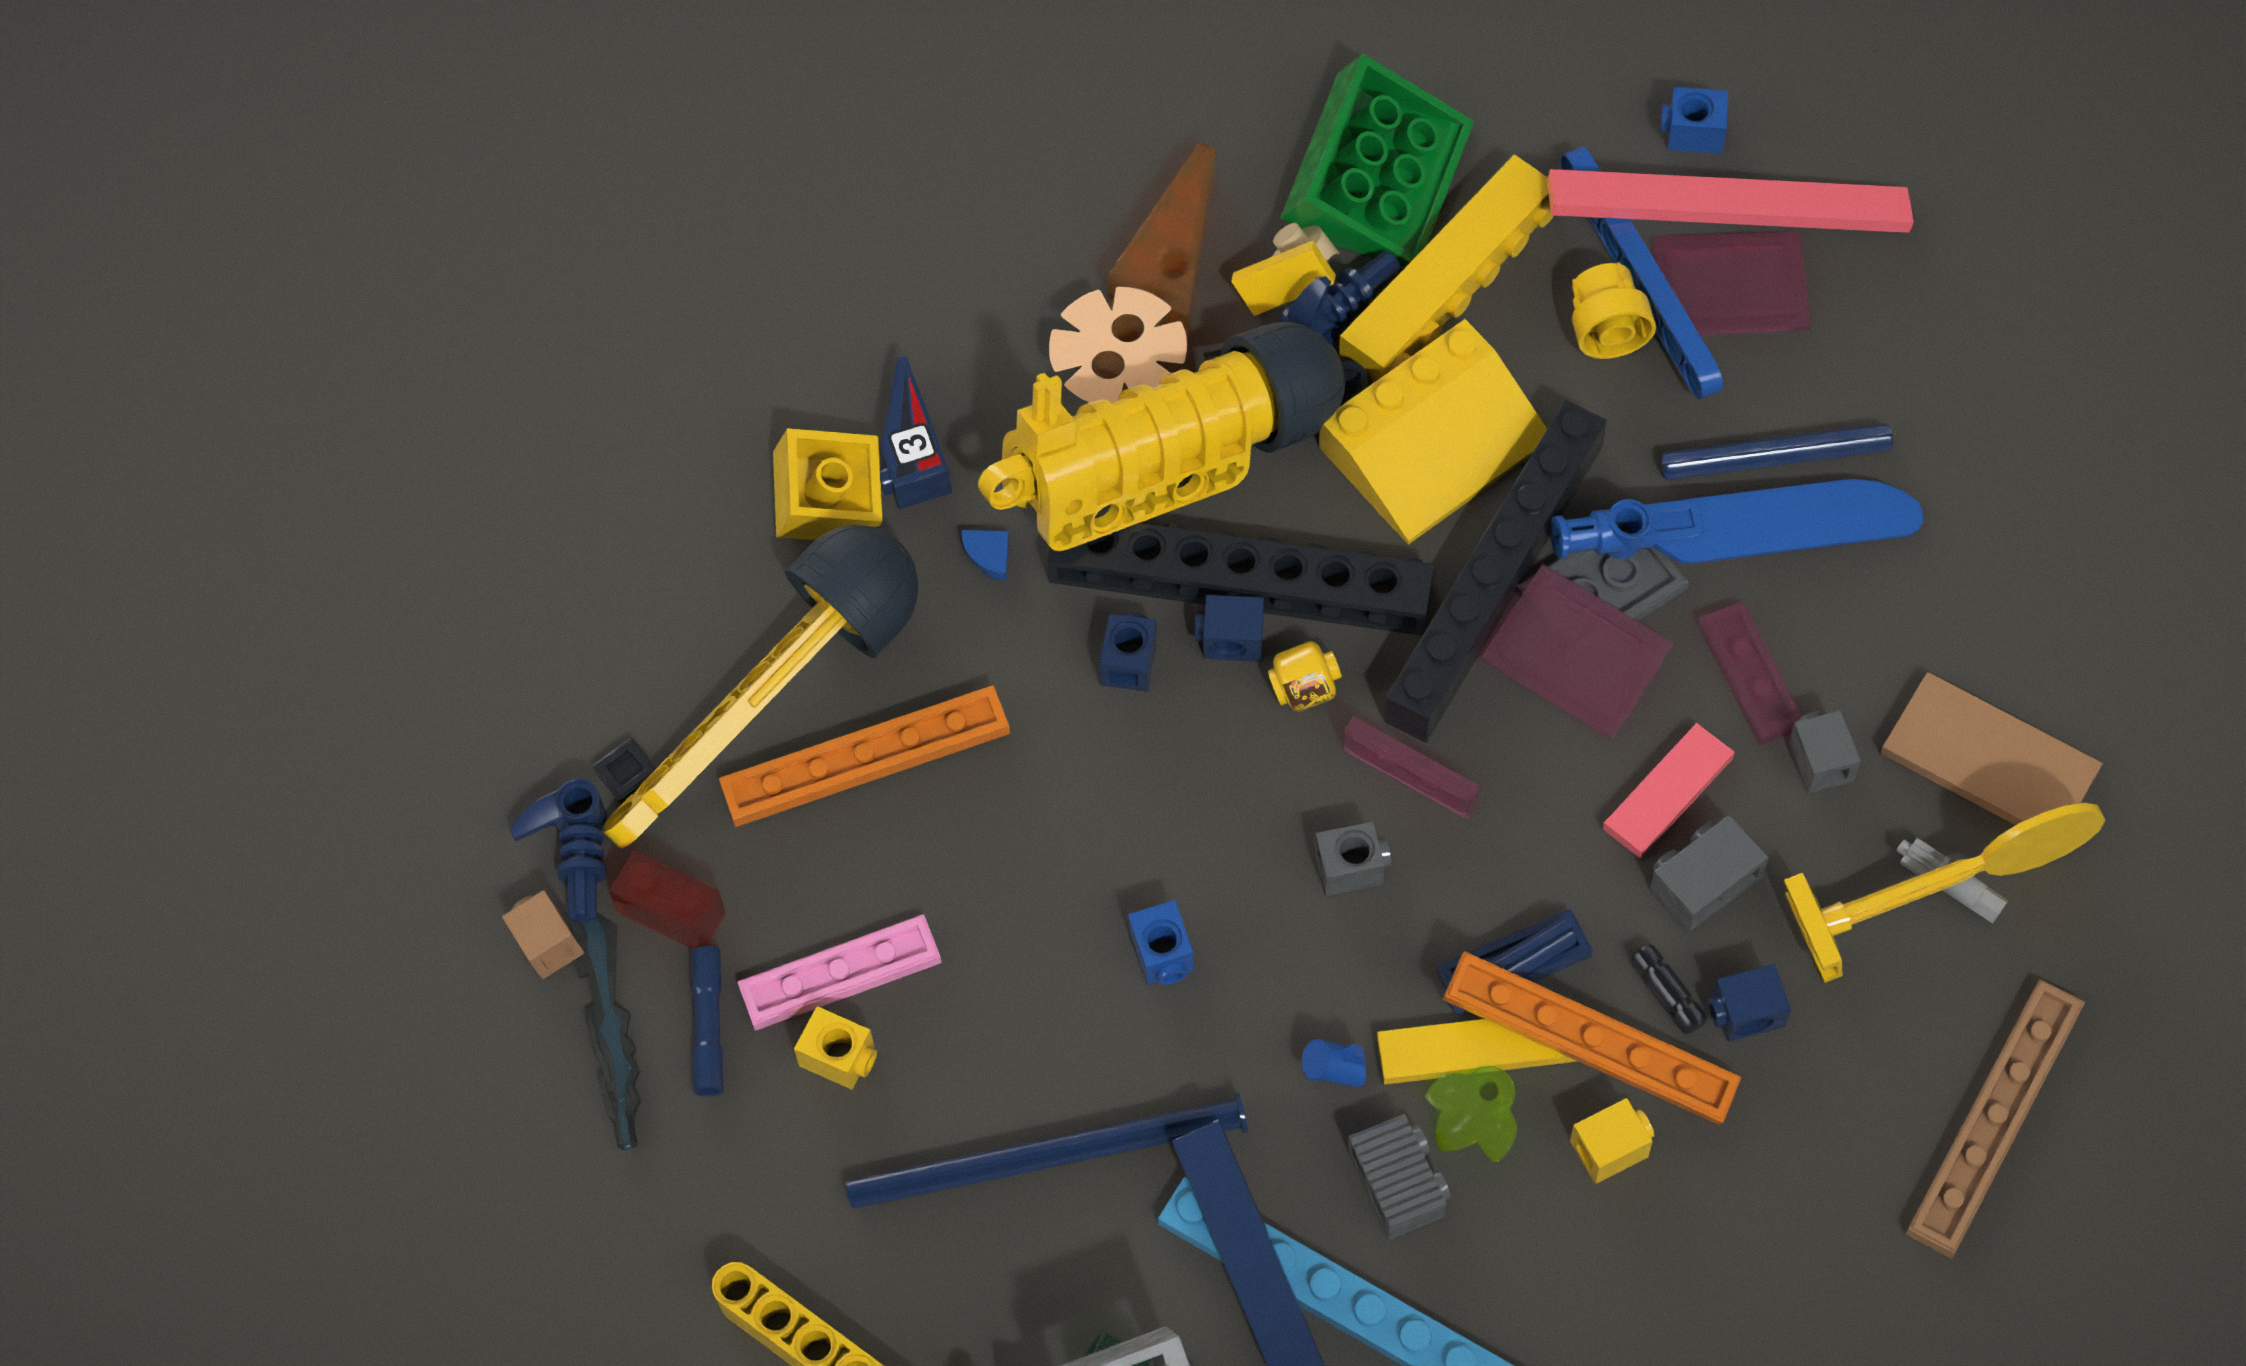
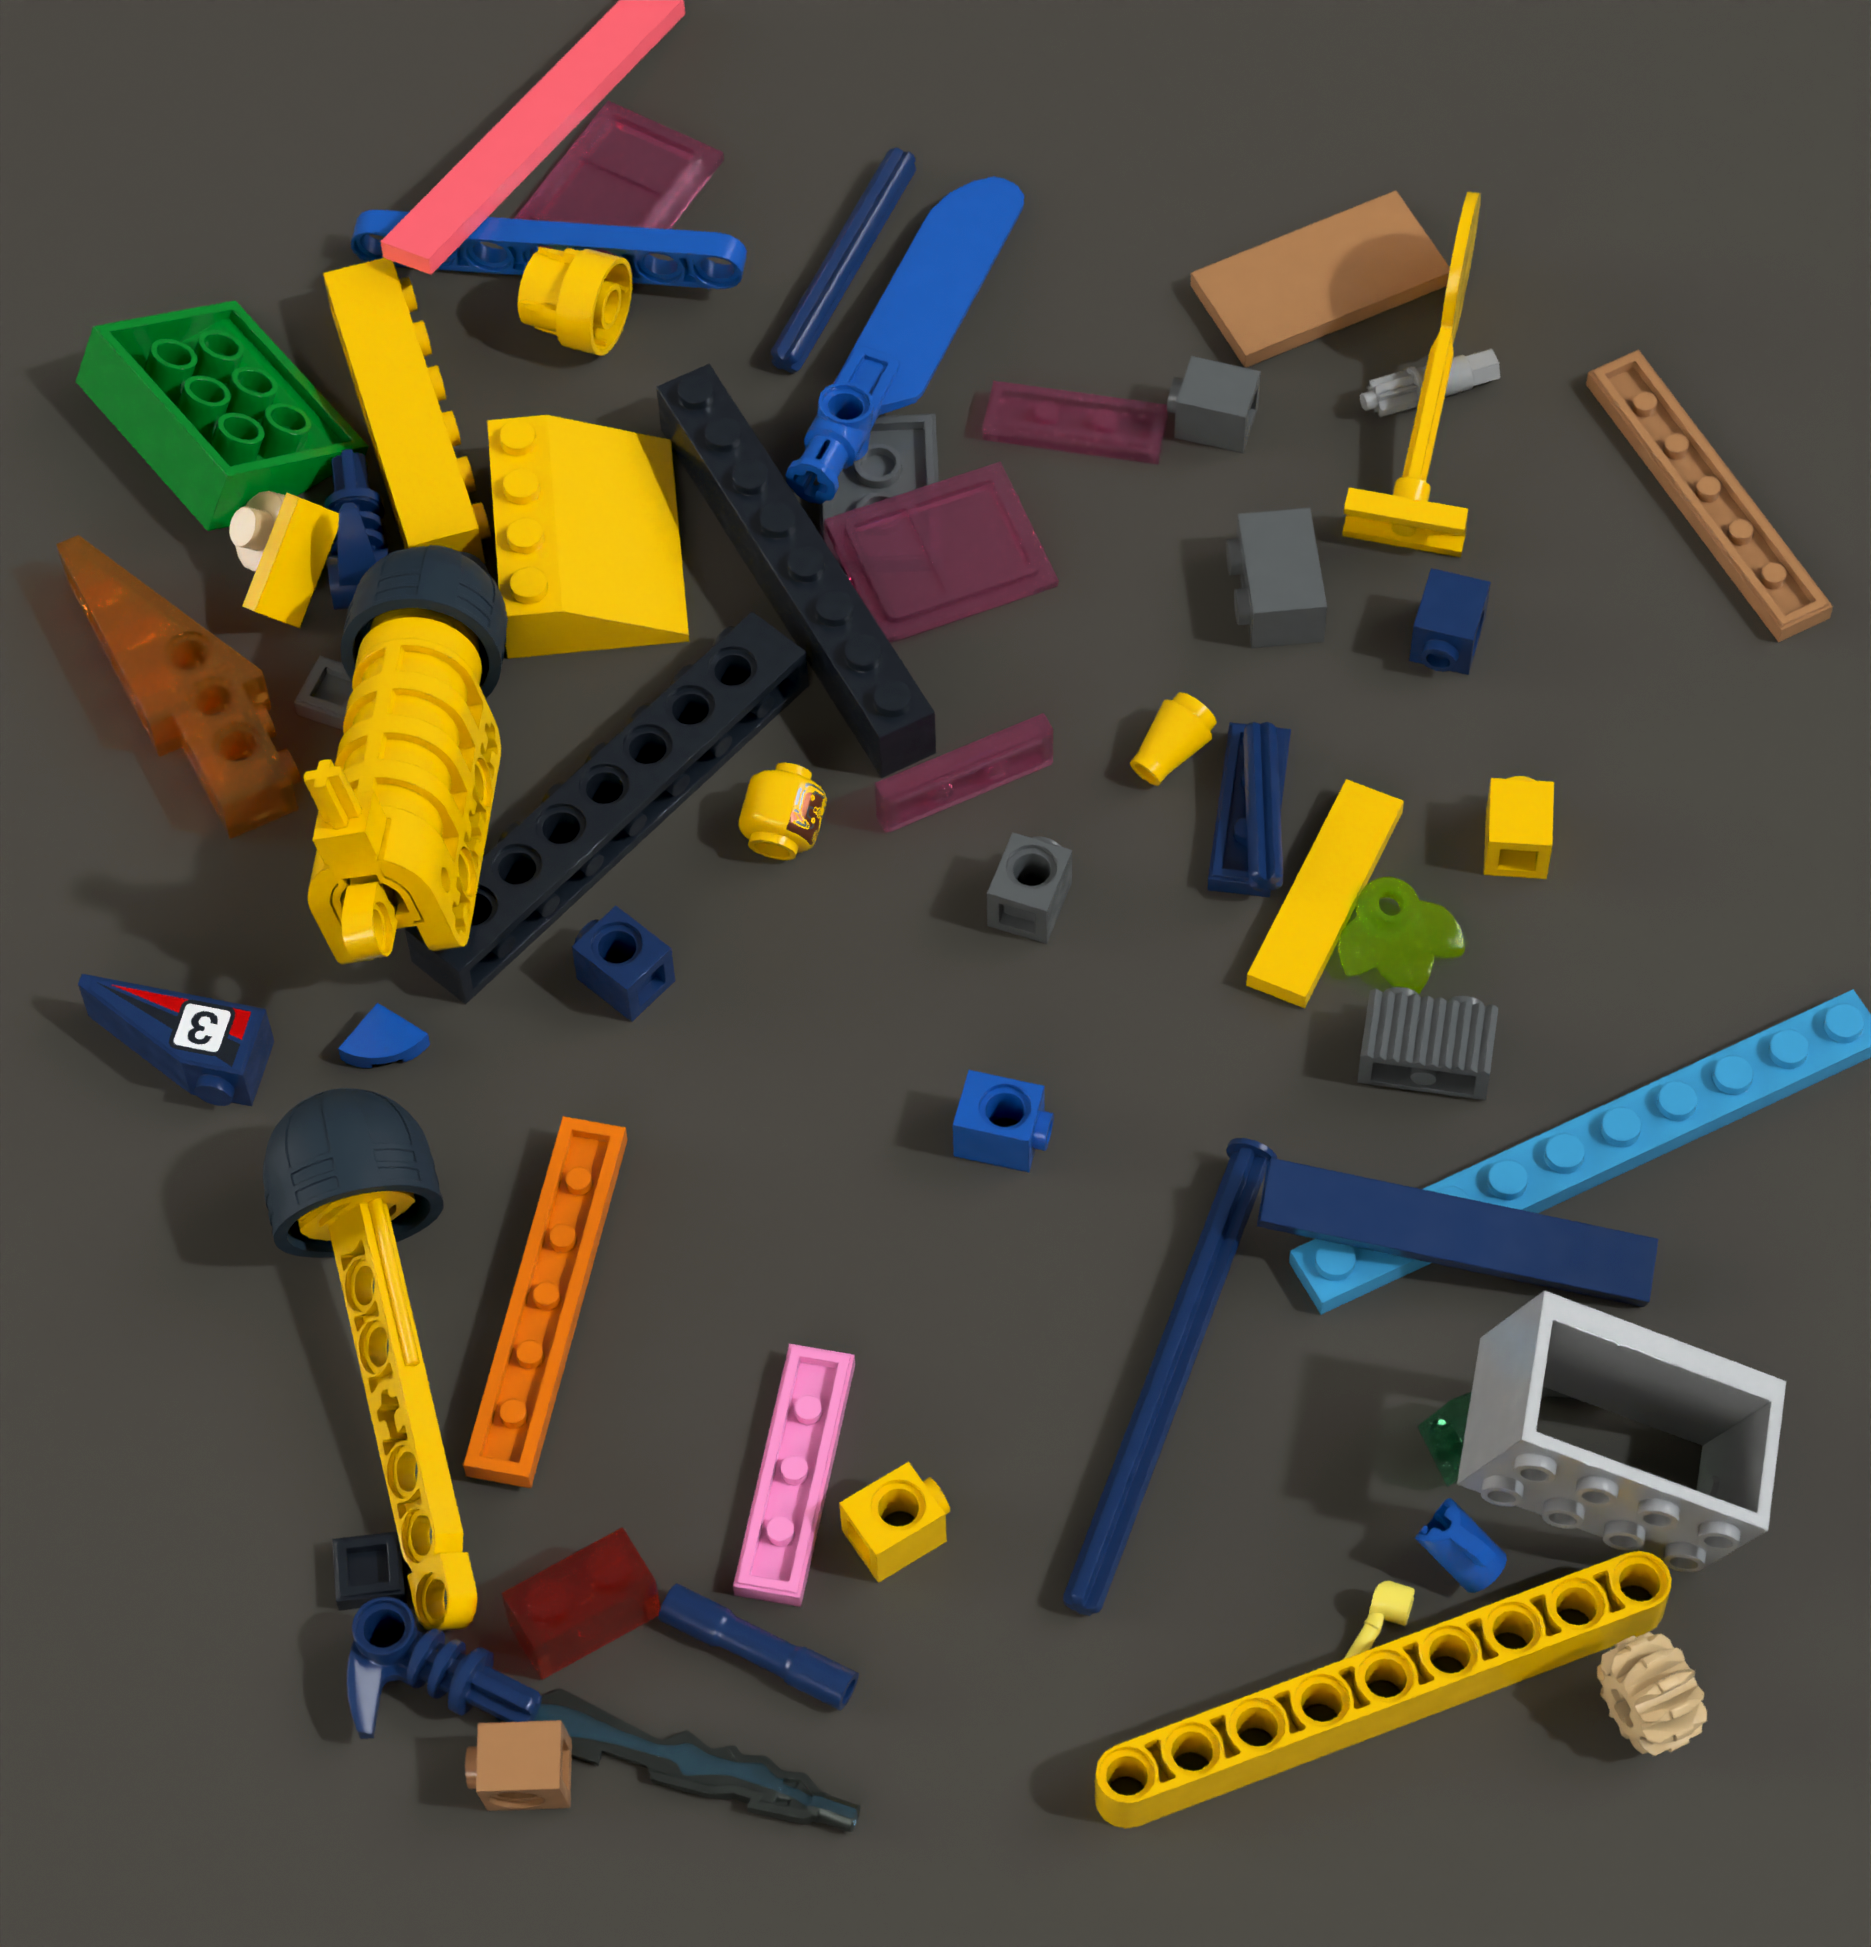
camera: 60 degrees left, 5 degrees down
yellow slope [773,428,882,540] -> none
light nougat piece [1049,287,1187,402] -> none
dark blue brick [1195,595,1264,662] -> none
blue piece [1302,1039,1366,1087] -> none
orange tile [1442,951,1742,1126] -> none
coral tile [1603,723,1735,859] -> none
black axle [1631,944,1707,1034] -> none
blue brick [1660,87,1728,154] -> none
none -> yellow cone [1130,692,1217,786]

